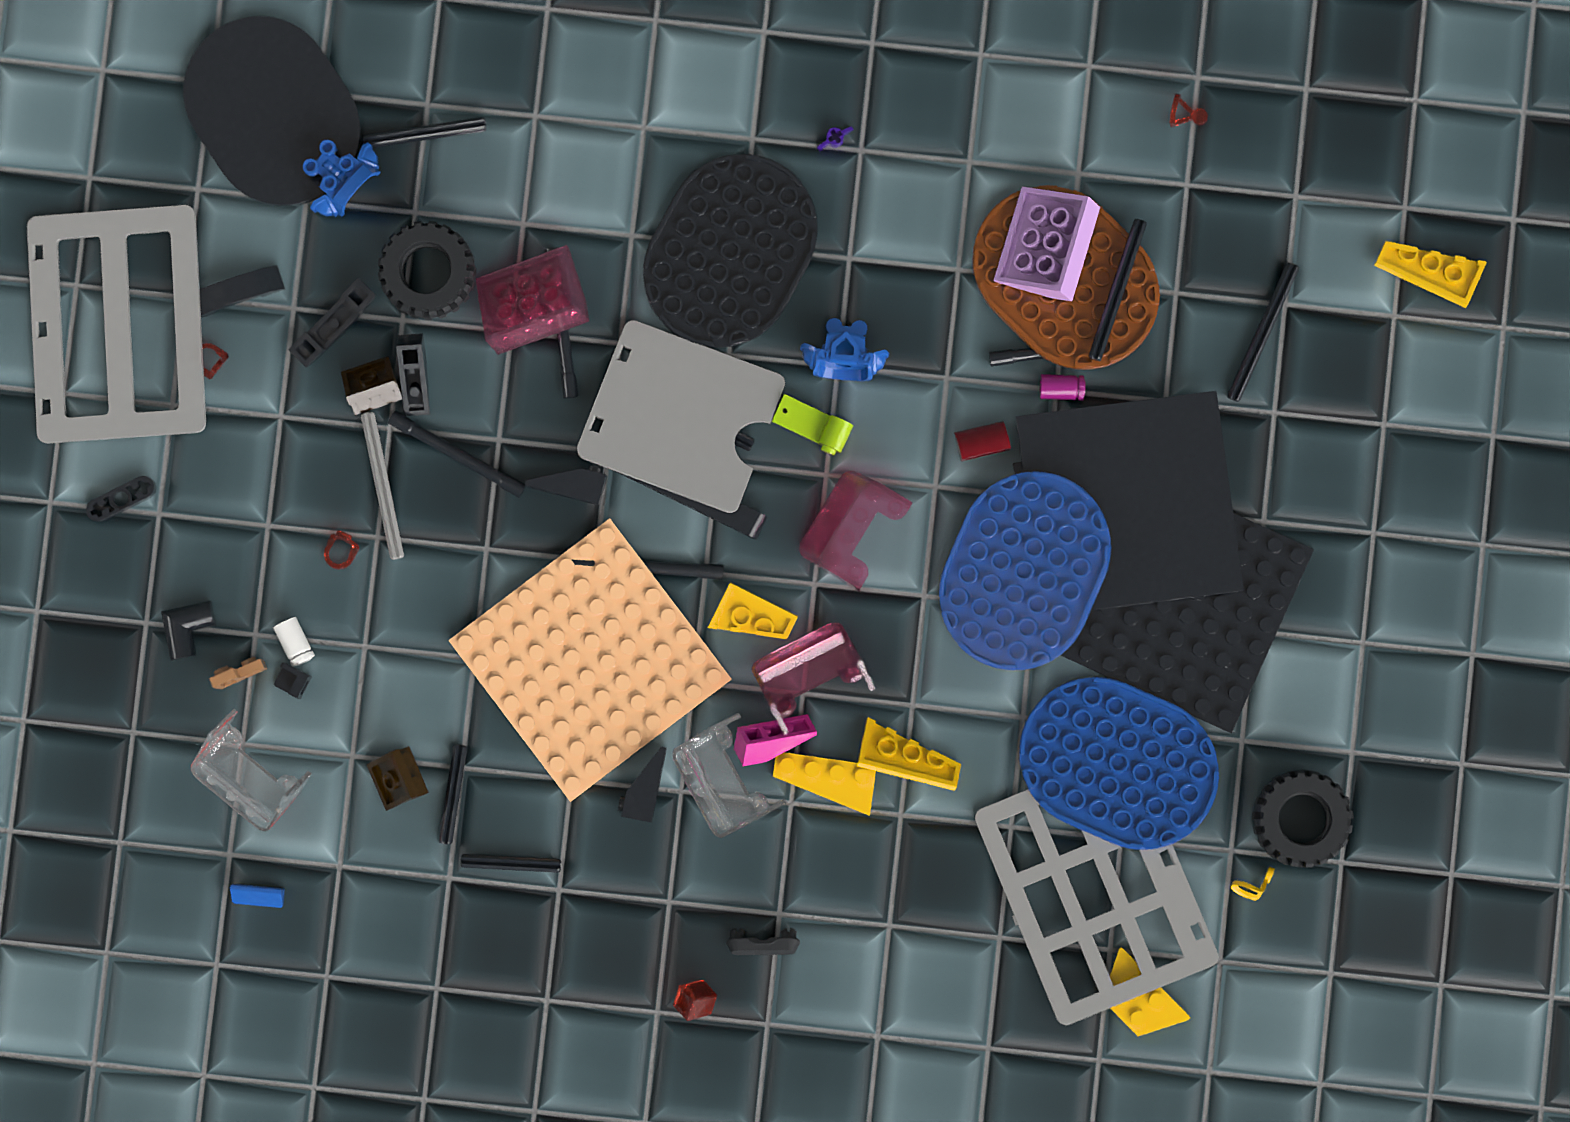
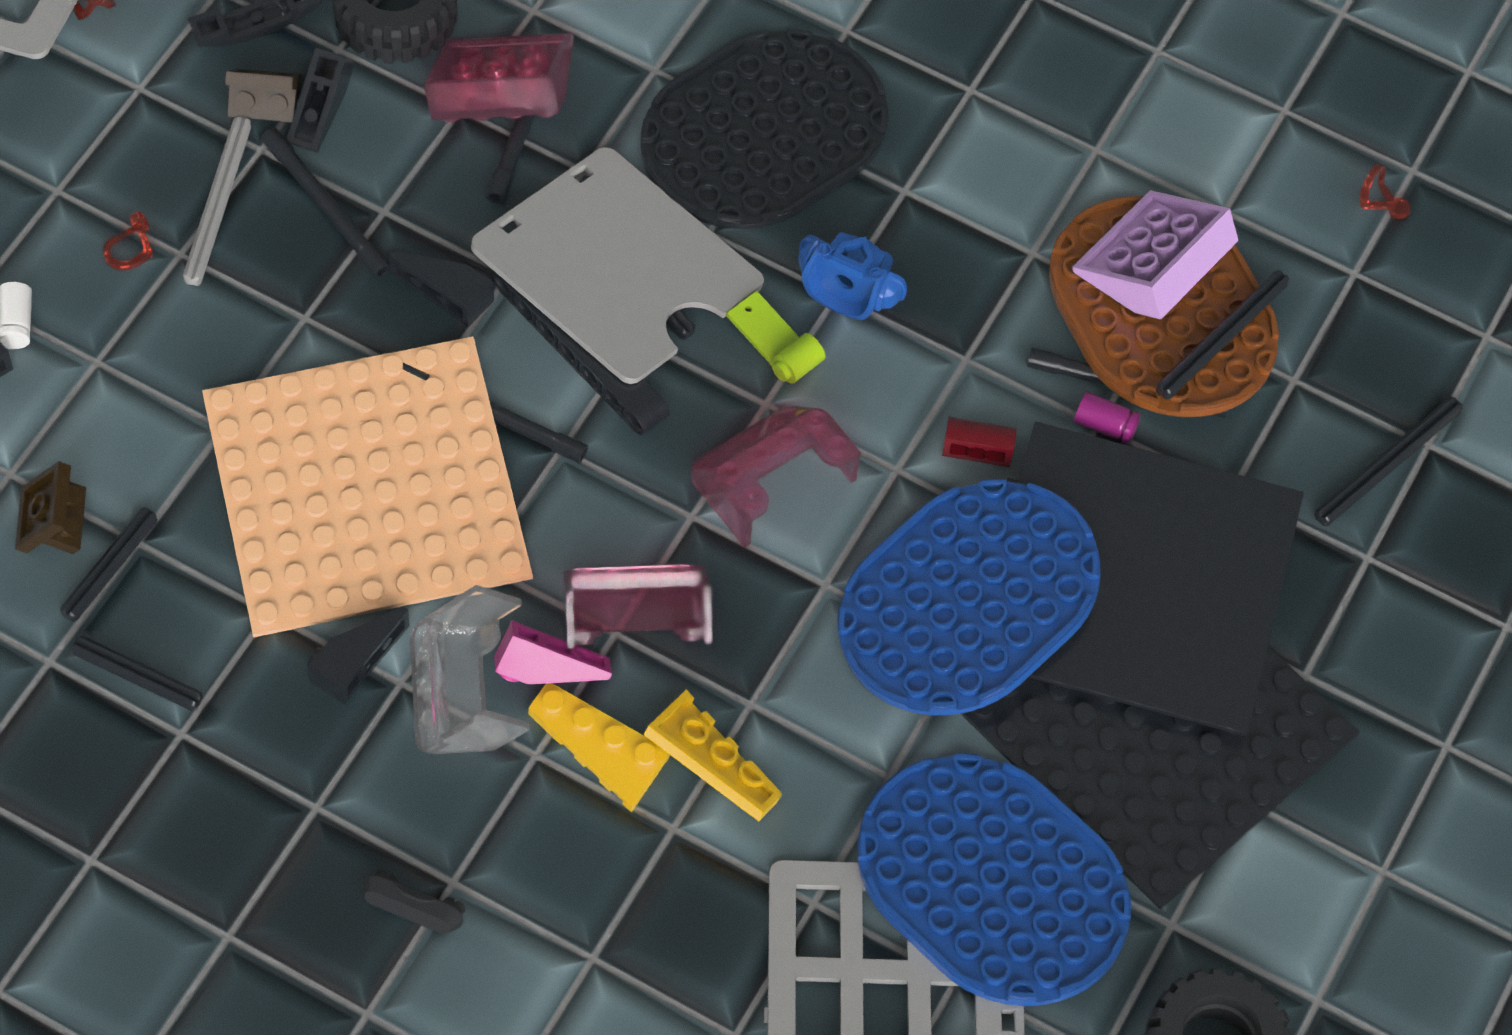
camera: 15 degrees right, 25 degrees down
clear red panel [673,980,717,1021] -> none
yellow wing [708,582,798,639] -> none
dark purple piece [817,126,853,151] -> none

